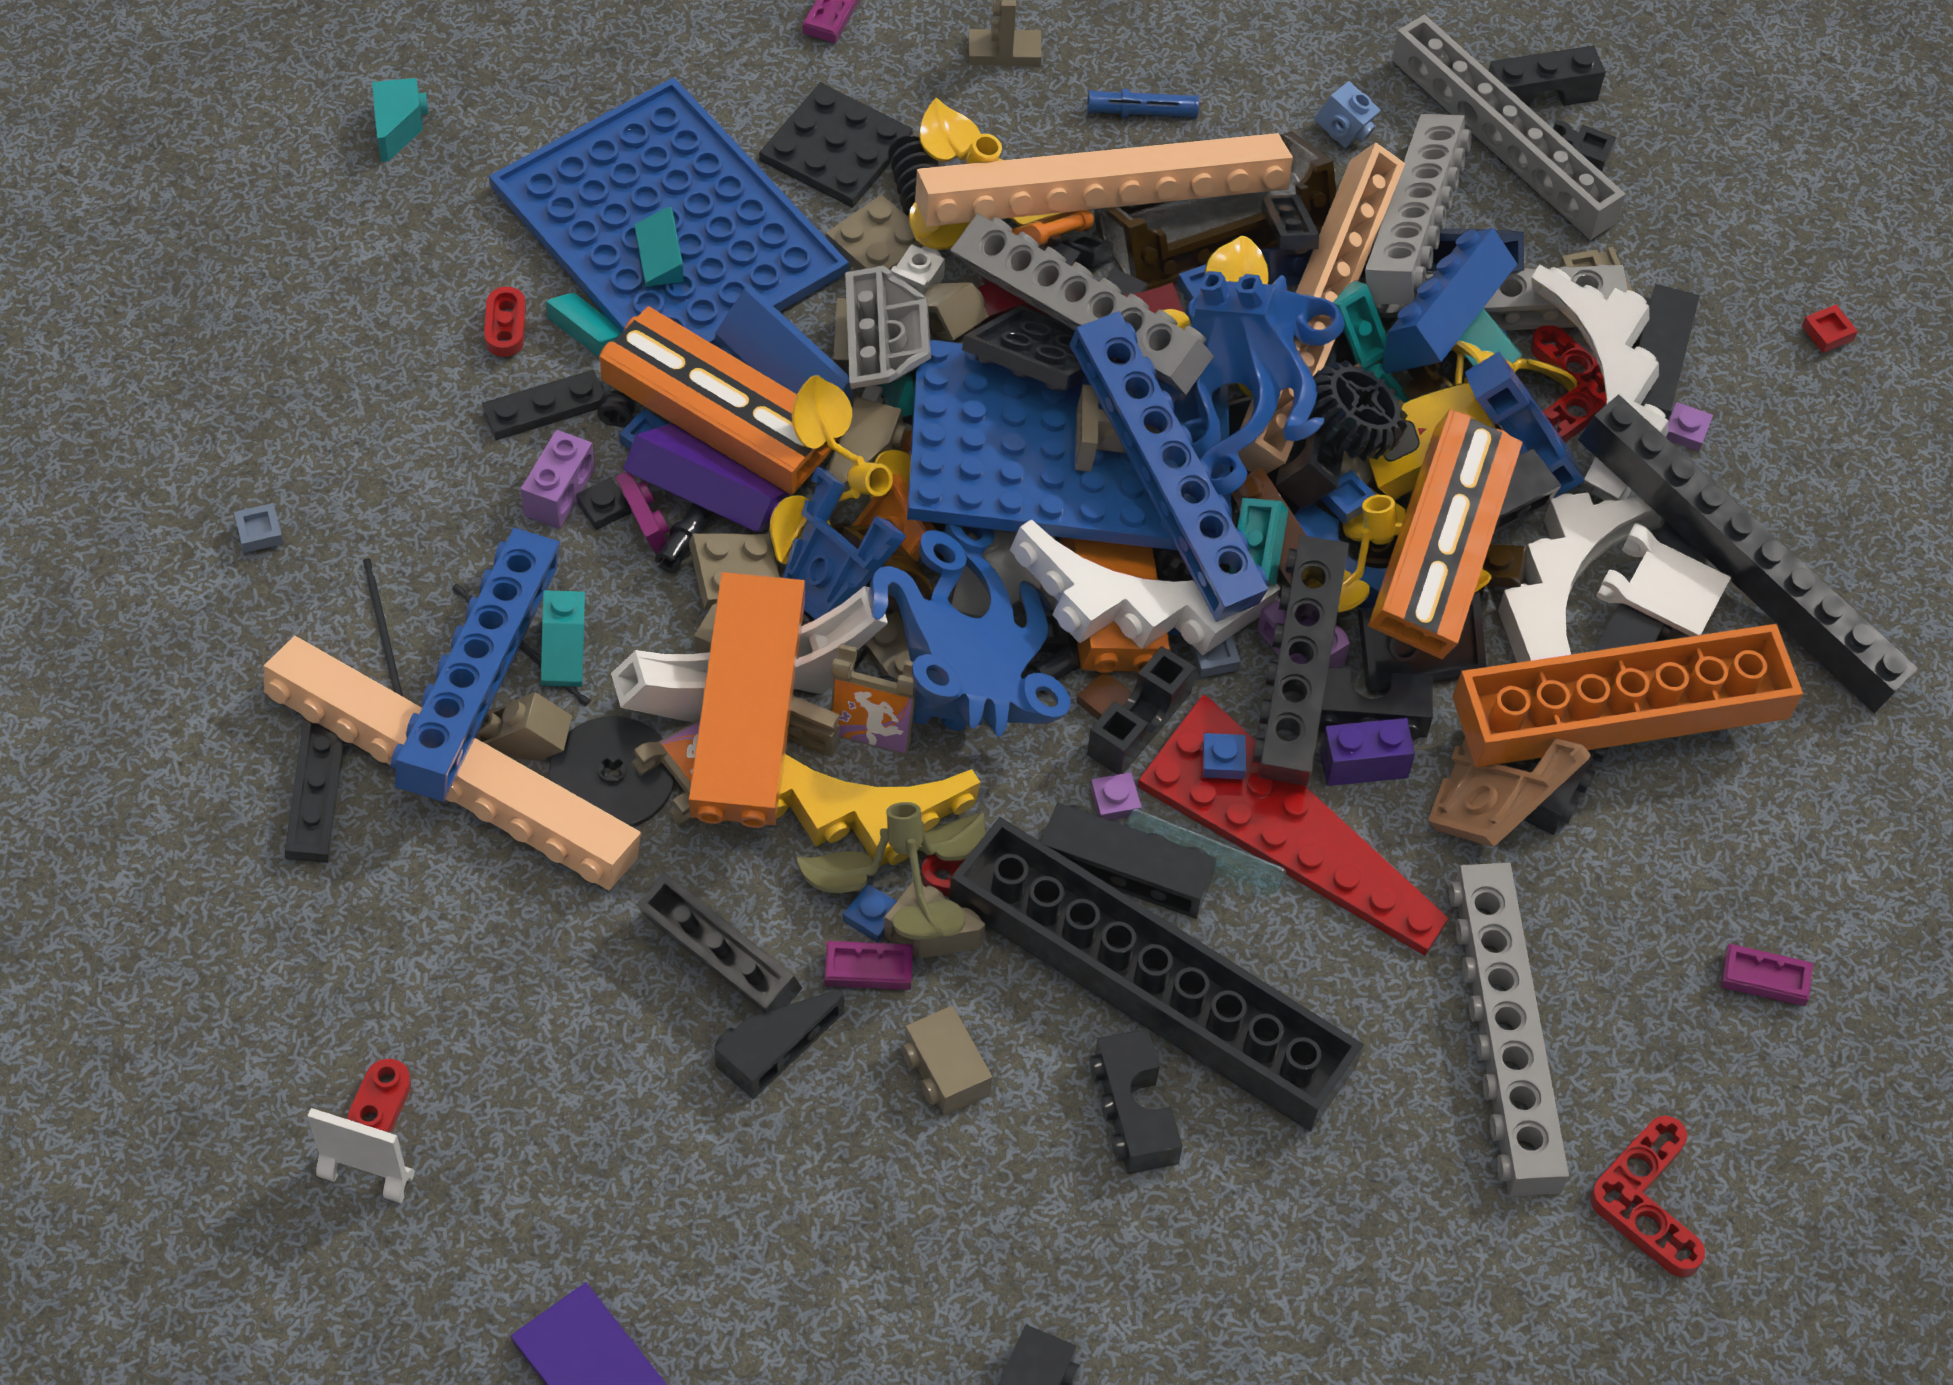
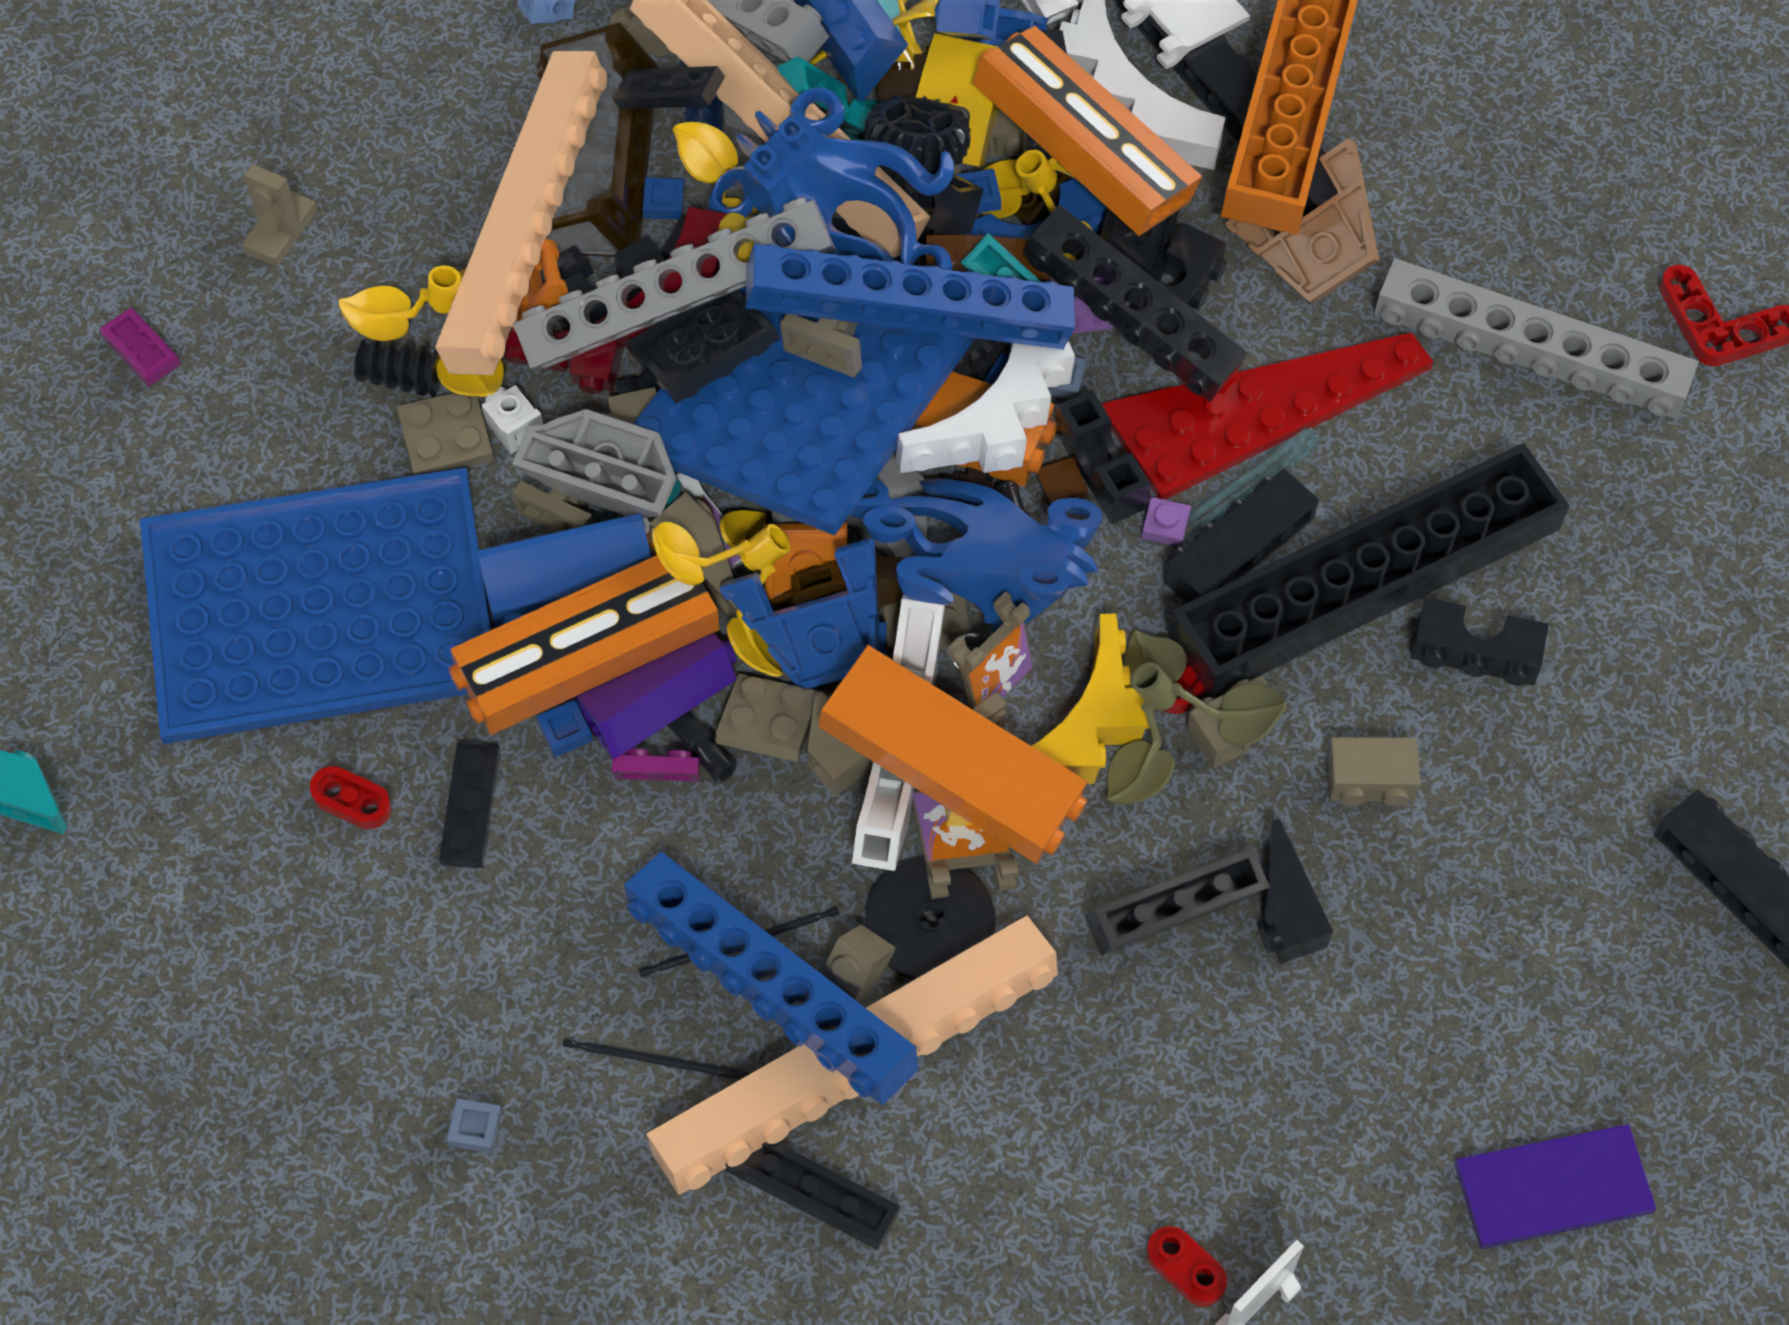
camera: 60 degrees left, 5 degrees up
medium lavender brick [521,430,595,529] -> none
teal slope [541,590,585,687] -> none
teal slope [545,292,622,357] -> none
black plate [576,477,631,530] -> none
black bush [597,390,636,427] -> none
teal slope [635,207,684,287] -> none
black plate [759,82,913,208] -> none
magenta plate [824,941,913,990] -> none
blue plate [843,883,897,943] -> none
dark tan slope [924,283,989,340] -> none
blue pin [1087,89,1199,119] -> none
blue plate [1202,733,1246,779] -> none
dark purple brick [1320,718,1415,786] -> none
magenta plate [1720,944,1813,1006] -> none

